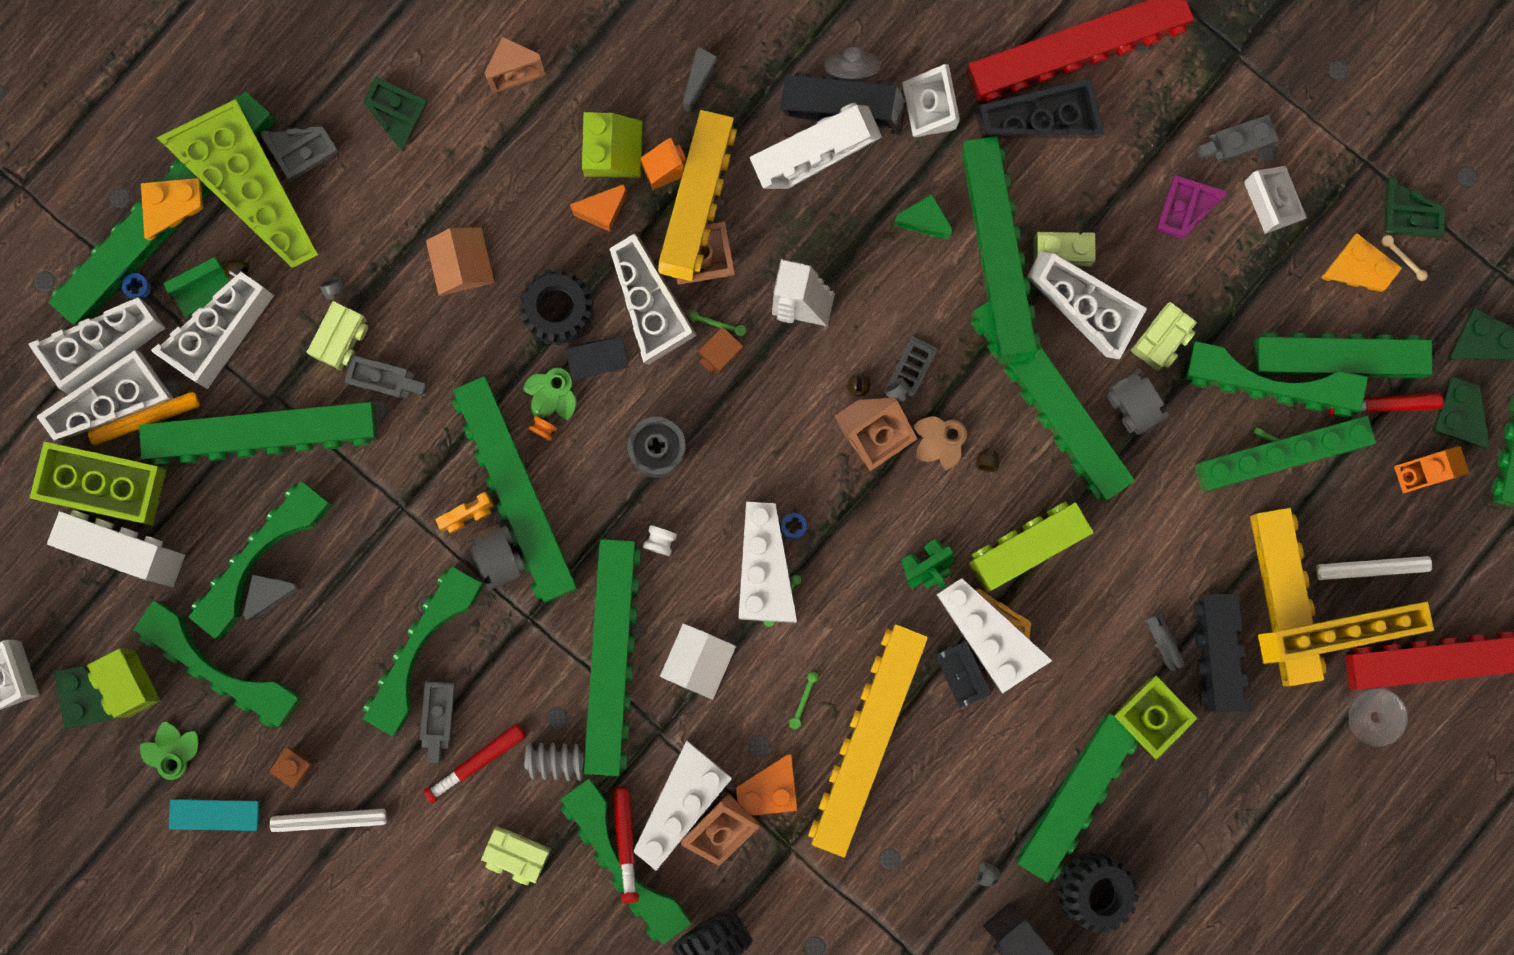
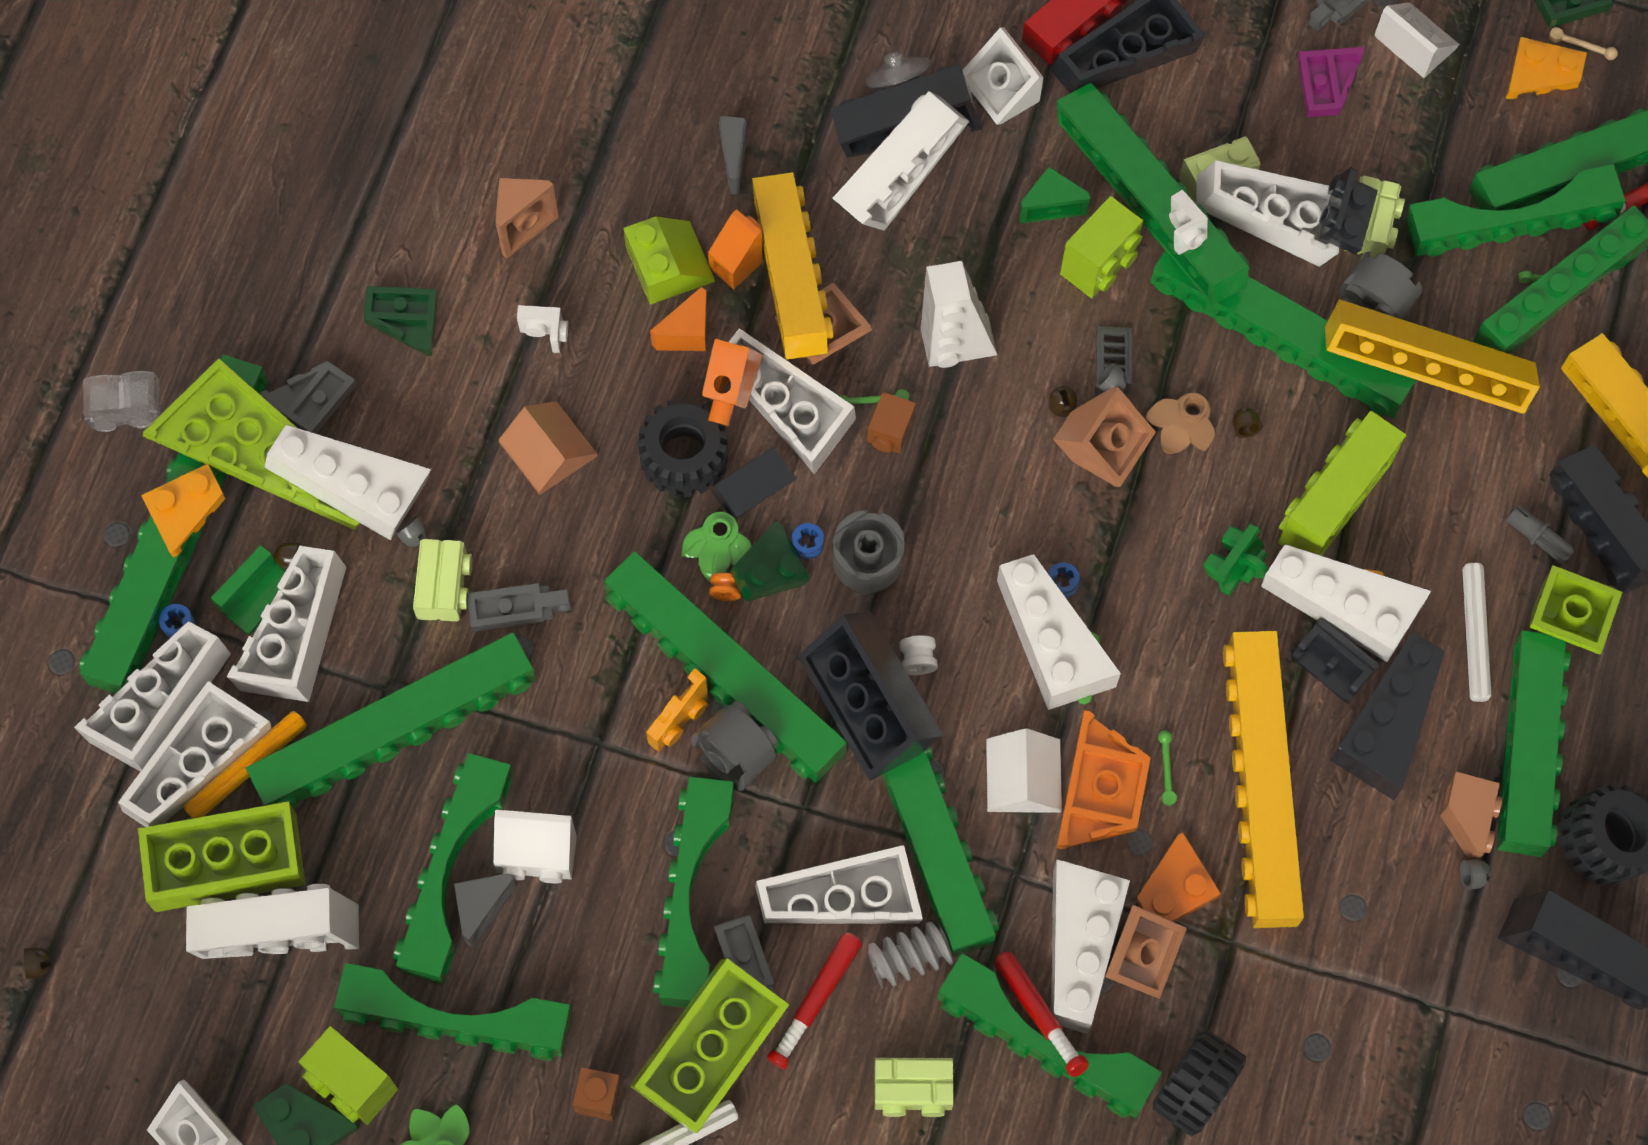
camera: 20 degrees left, 15 degrees down
none -> clear brick [83,371,161,432]
none -> white wedge [265,425,431,540]
none -> white slope [494,810,577,883]
none -> white bracket [517,305,568,353]
none -> lime brick [630,958,789,1134]
none -> orange torso [702,339,763,426]
none -> dark green wing [730,521,810,602]
none -> white wedge [755,845,923,924]
none -> blue bush [792,523,824,559]
none -> black slope [797,611,943,780]
none -> orange wing [1056,710,1151,849]
none -> lime brick [1060,196,1143,299]
none -> white bracket [1169,190,1208,255]
none -> black bracket [1319,167,1378,255]
none -> yellow brick [1325,299,1540,414]
none -> black wedge [1331,632,1445,800]
none -> nougat slope [1440,771,1502,860]
none -> white axle [1462,563,1492,702]

